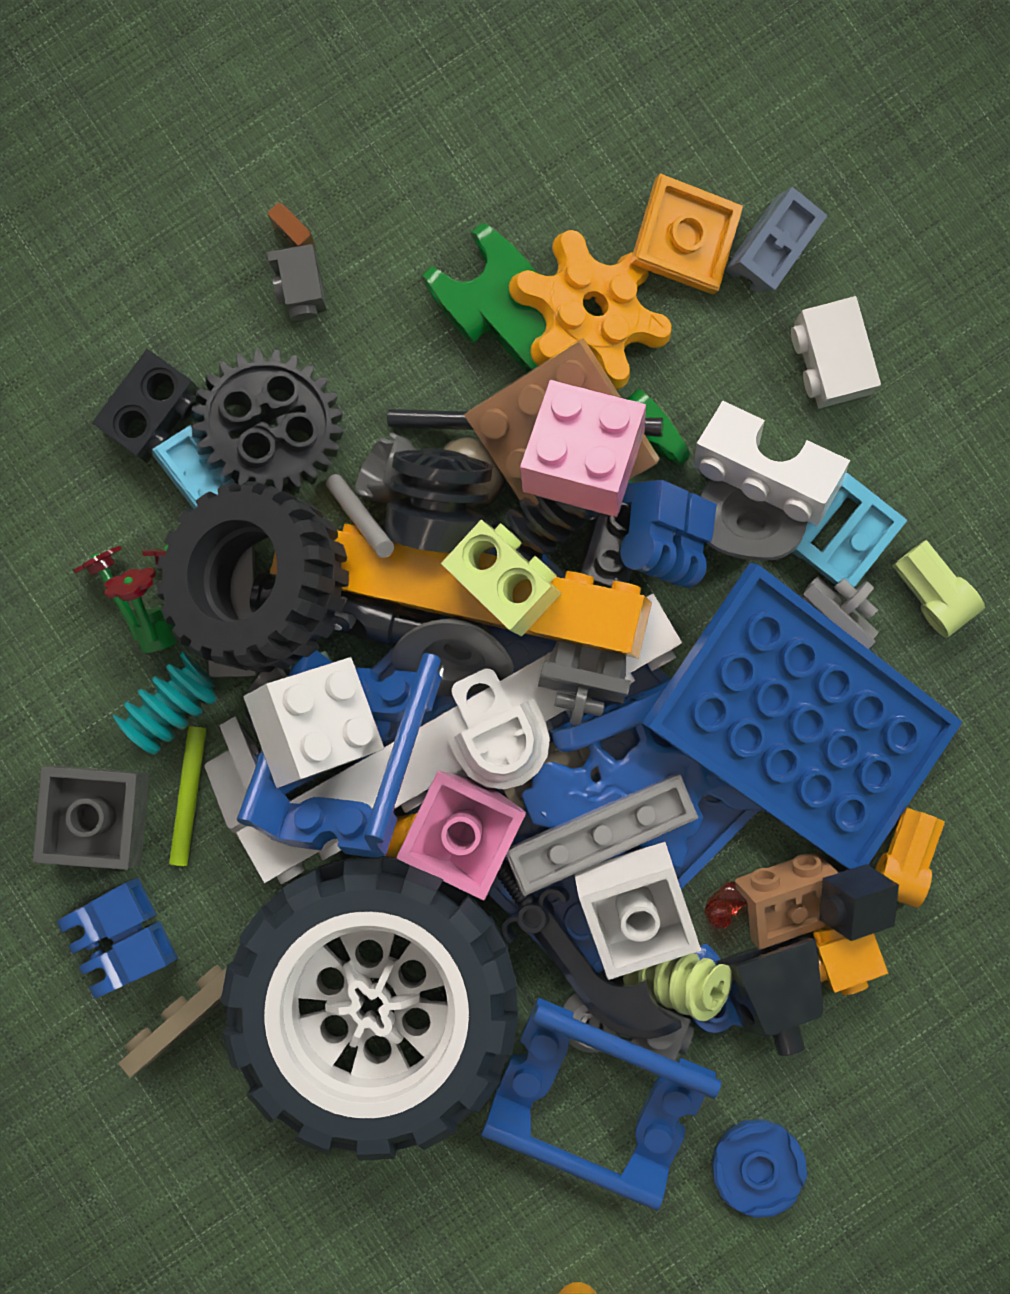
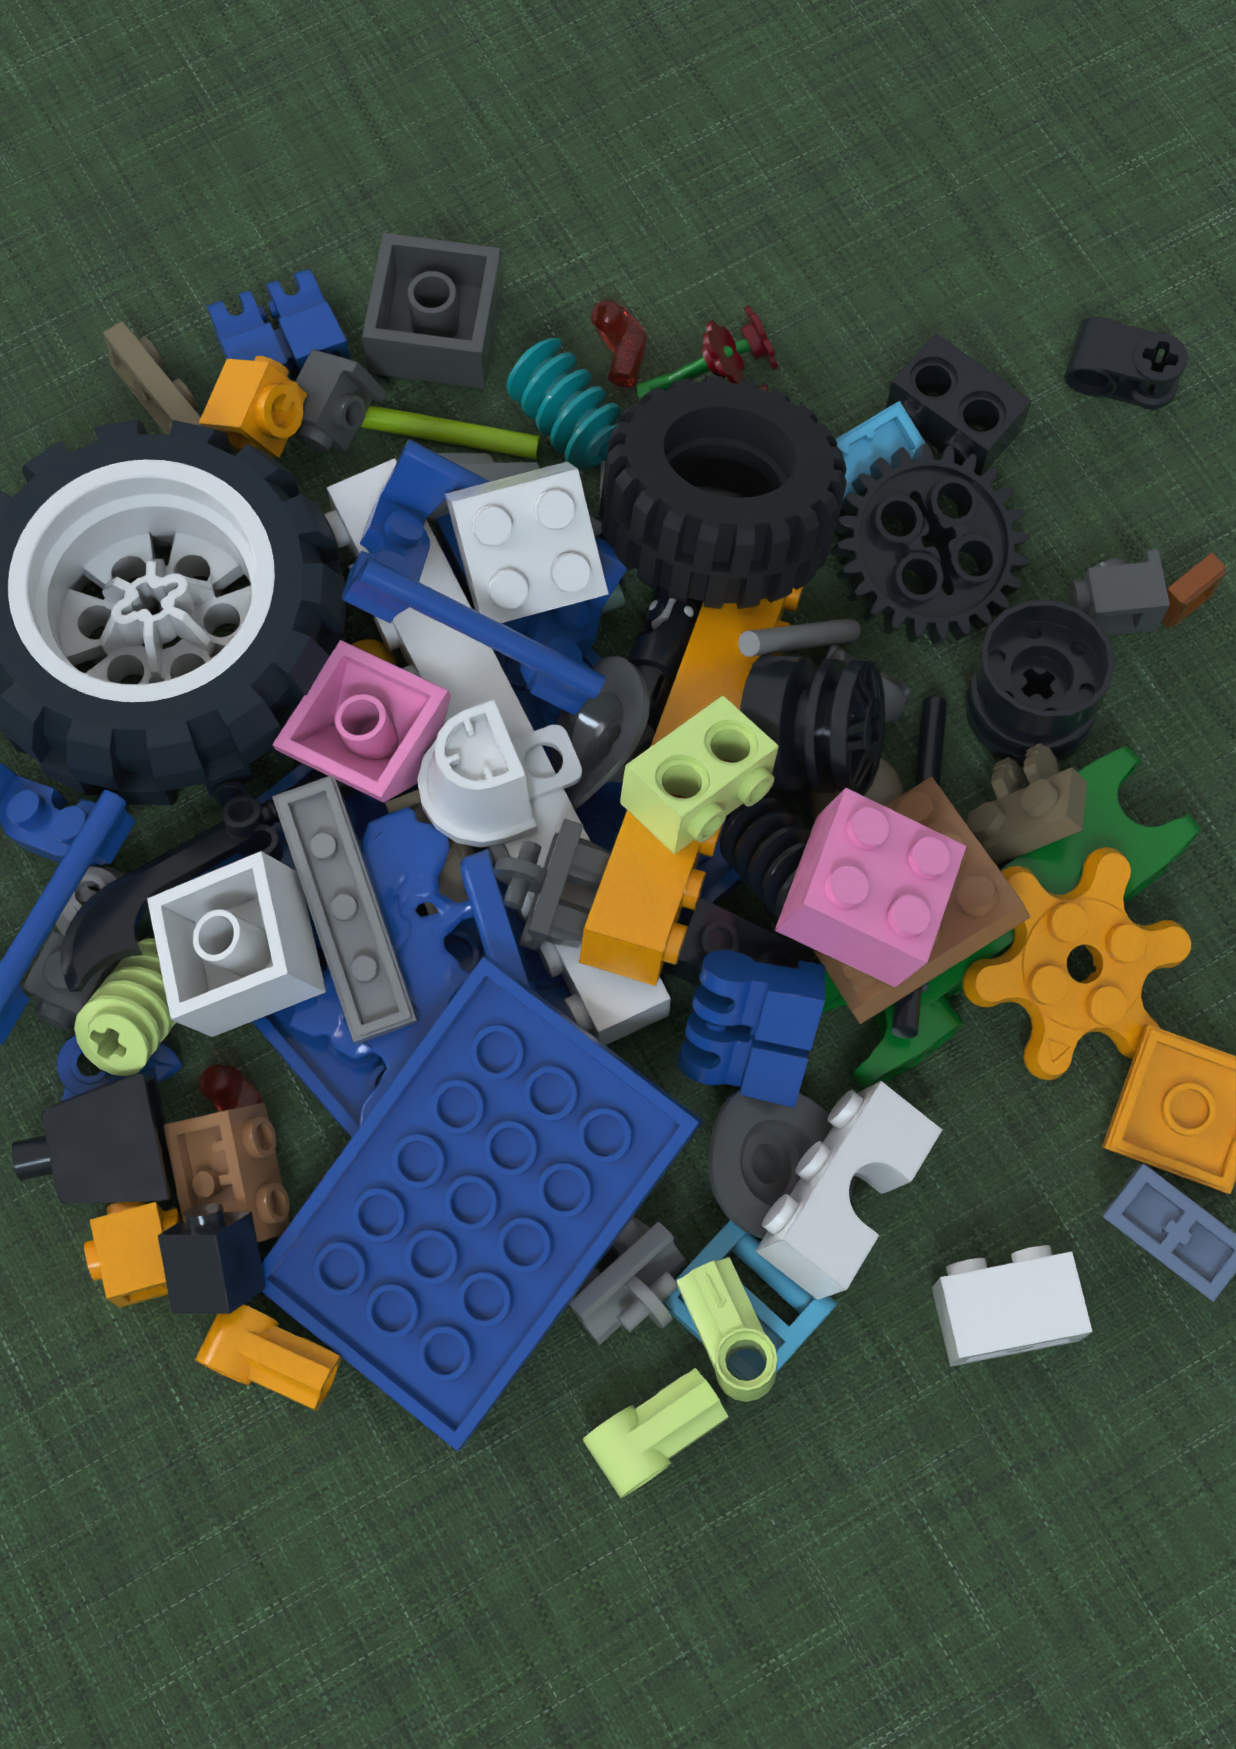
camera: 90 degrees right, 15 degrees down
none -> light orange brick [199,356,307,458]
none -> dark grey brick [295,349,387,453]
none -> clear red arm [591,300,647,388]
none -> yellowish green piece [676,1257,777,1402]
none -> black wheel [965,600,1115,766]
none -> dark tan hinge [967,743,1087,865]
none -> black piece [1064,317,1187,409]

